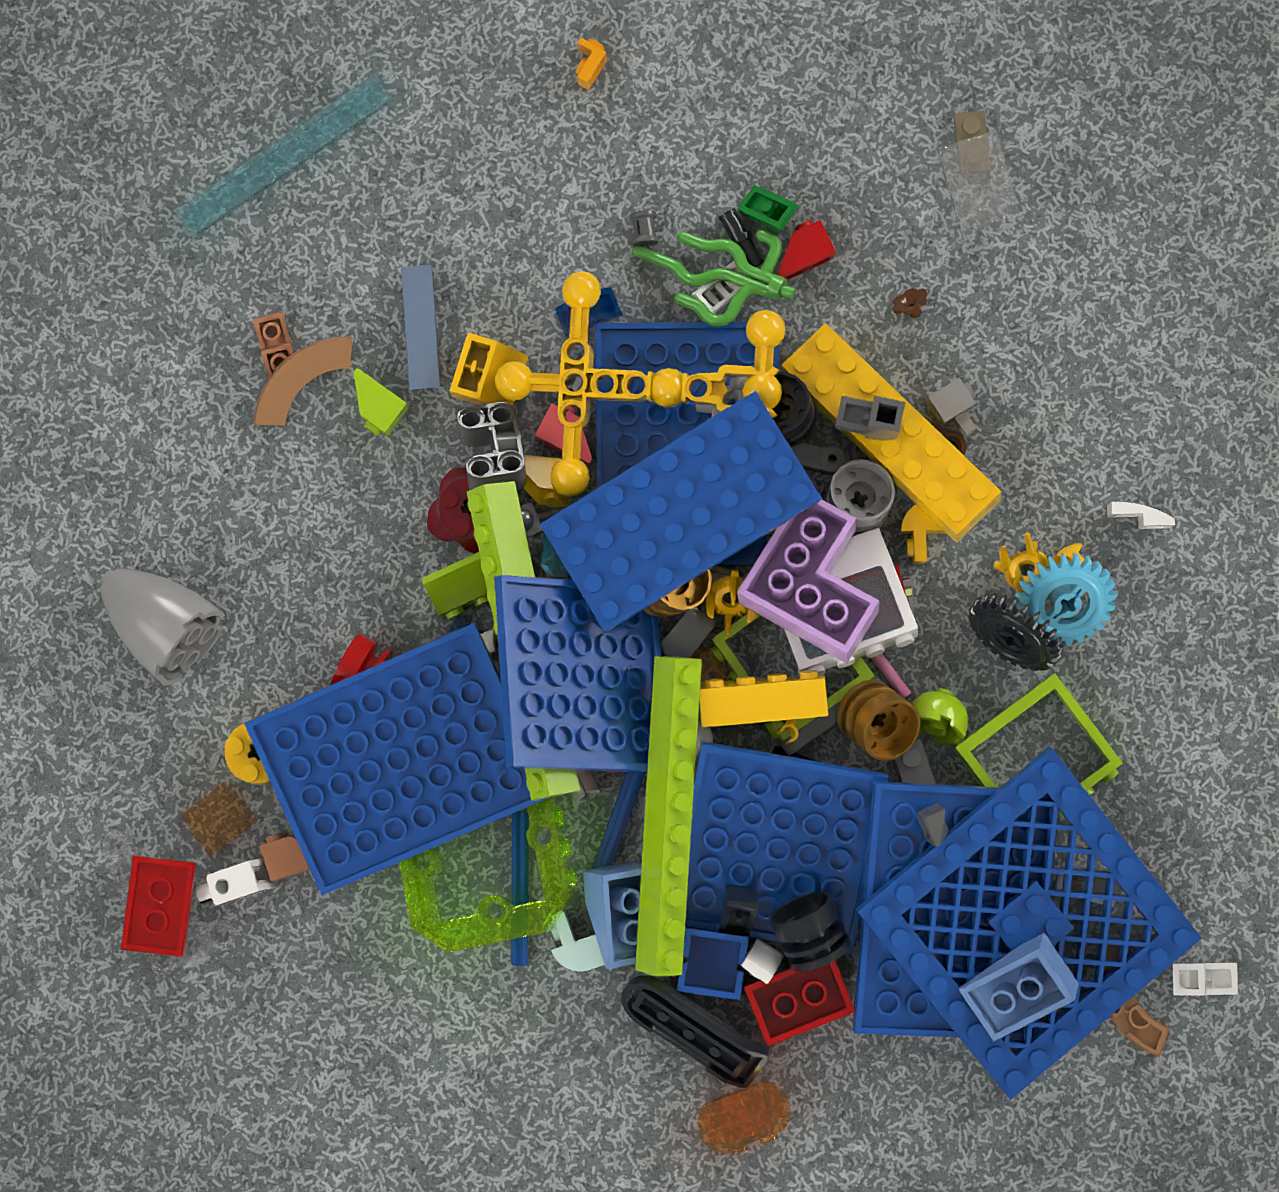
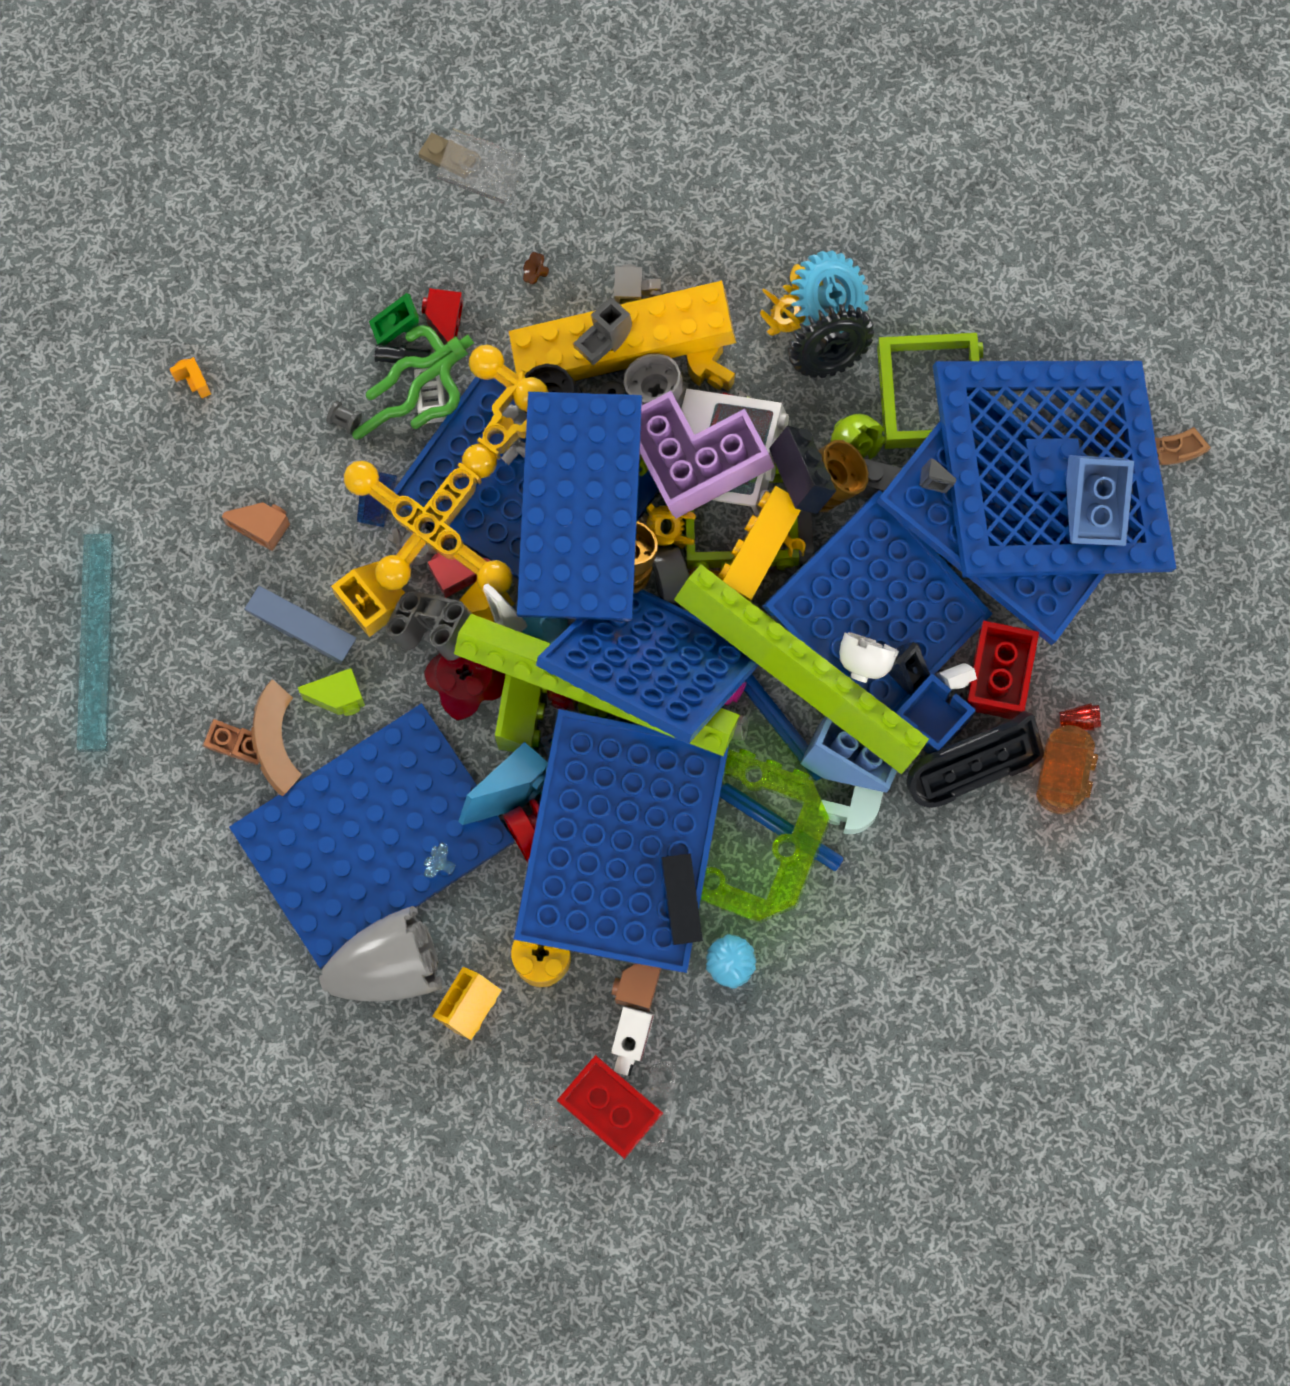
camera: 55 degrees left, 10 degrees down
clear orange piece [181,782,255,856] -> none
black wheel [770,891,851,971] -> none
white slope [1107,502,1175,529] -> none
white slope [1173,963,1238,995] -> none
none -> nougat slope [222,502,290,551]
none -> blue plate [229,703,515,969]
none -> clear light blue plant [424,842,455,878]
none -> yellow brick [432,967,502,1040]
none -> dark azure slope [458,742,548,825]
none -> white slope [483,583,527,632]
none -> black tile [661,853,703,945]
none -> medium azure hair [706,934,756,989]
none -> black brick [769,425,836,514]
none -> white cylinder [839,632,899,683]
none -> clear red cone [1059,703,1101,731]

